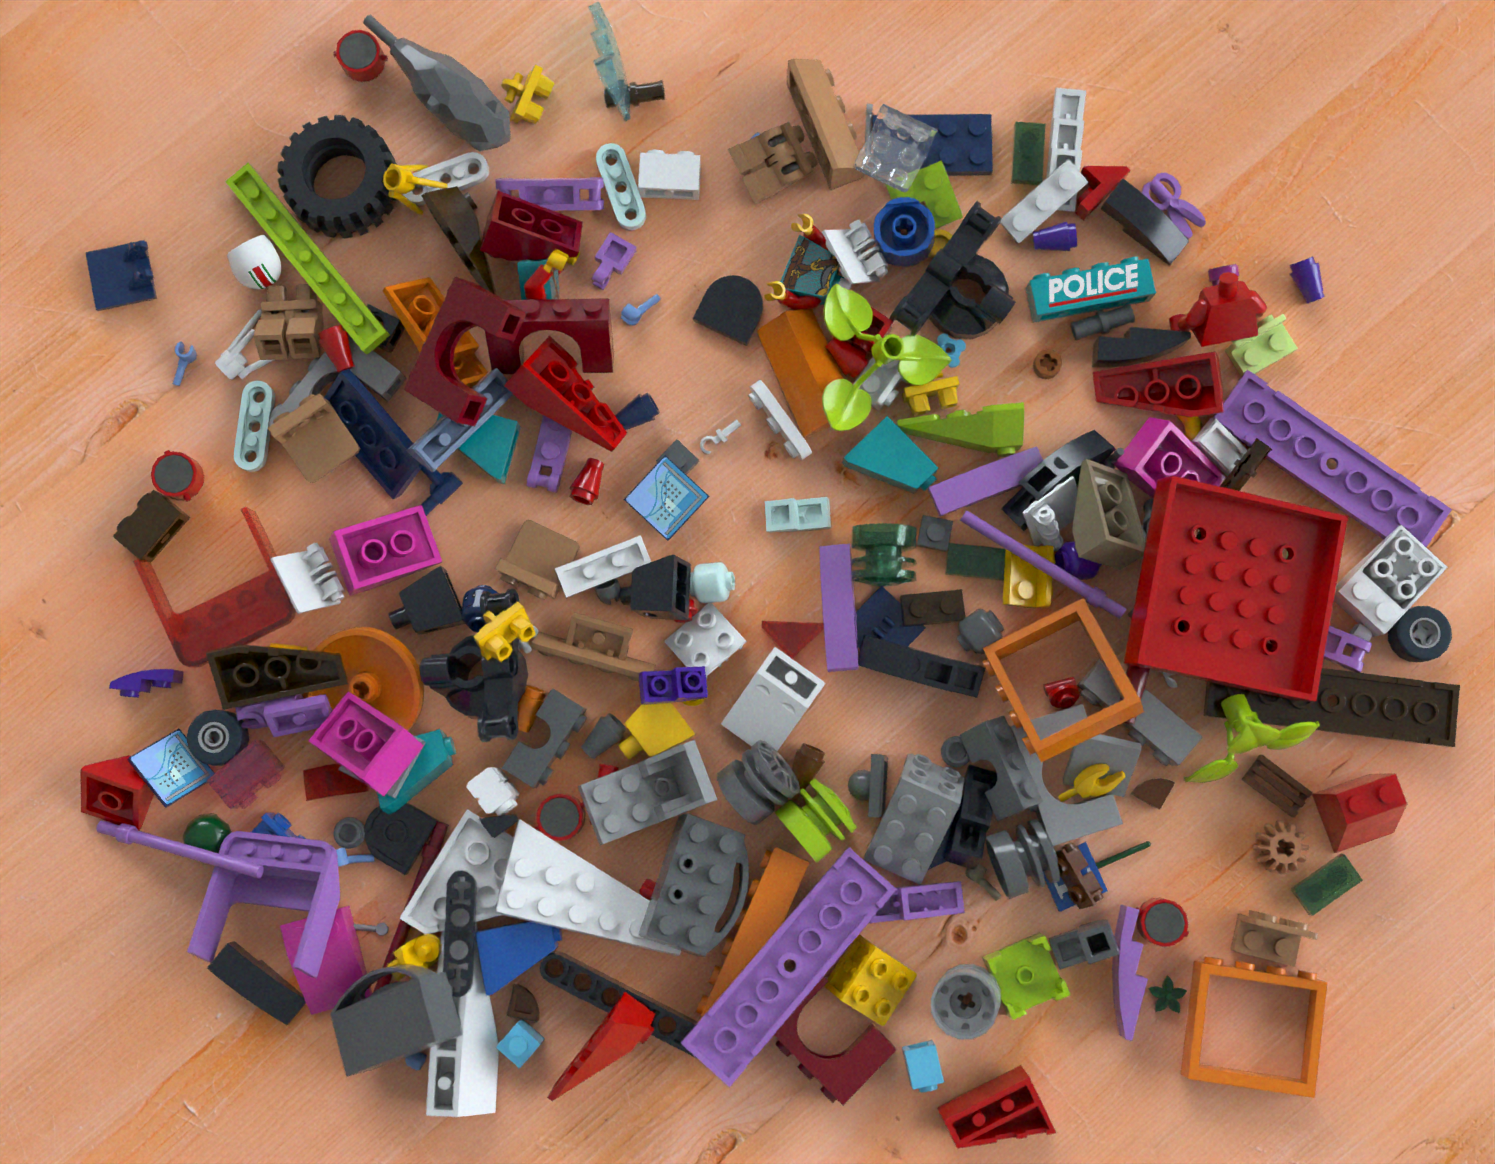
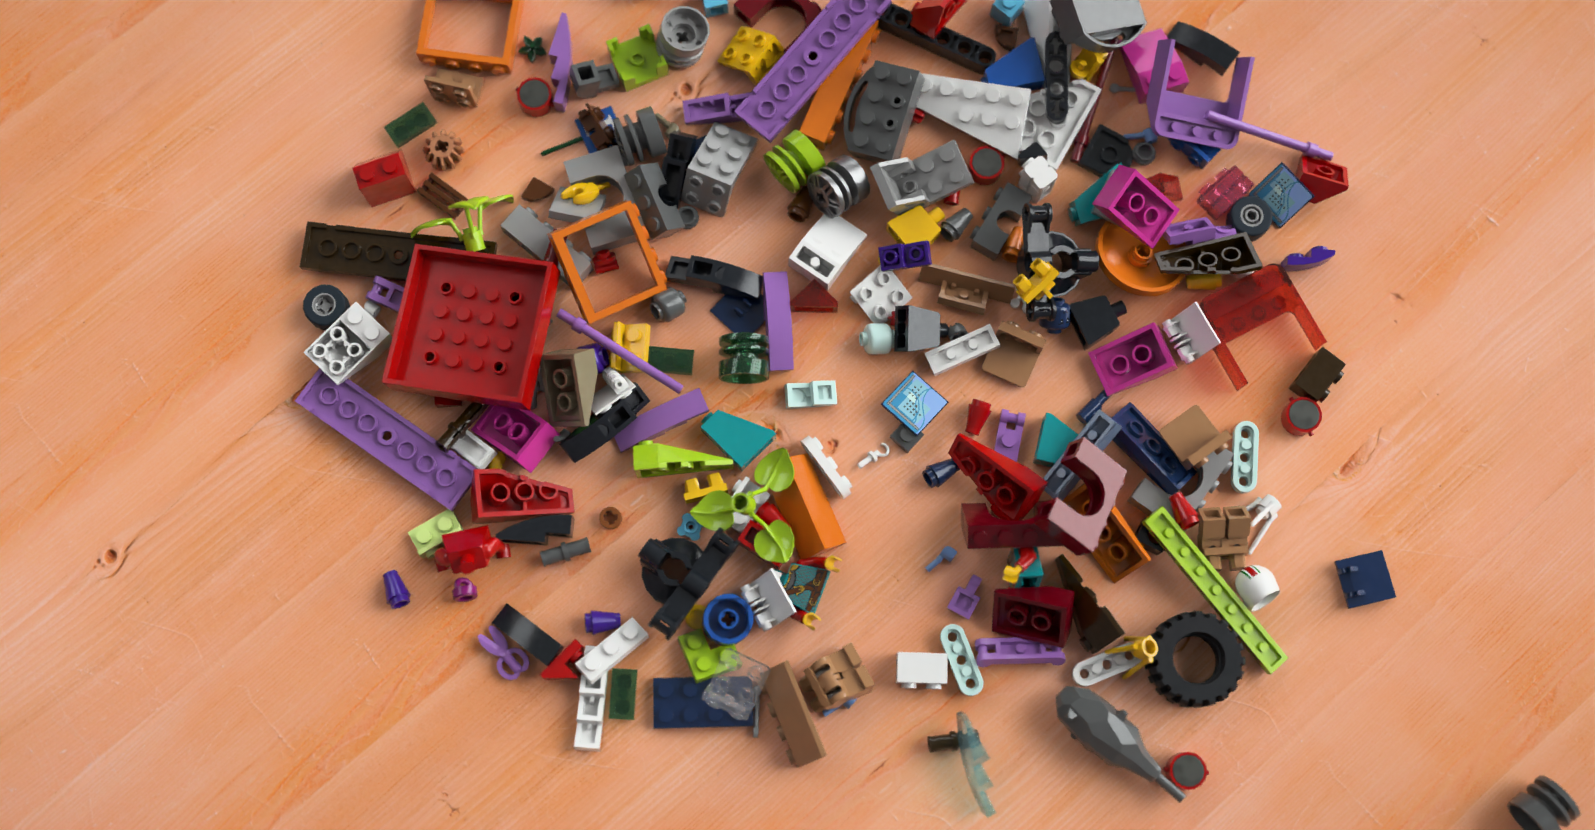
camera: 175 degrees right, 5 degrees down
medium blue hand [173,342,197,386] -> none
dark green hair [183,813,231,862] -> none
yellow hips [501,64,555,124] -> none
black tile [693,275,763,346] -> none
dark grey tile [848,754,888,818] -> none
dark brown plate [900,589,965,627] -> none
dark grey plate [916,515,953,552] -> none
teal brick [1025,257,1156,323] -> none

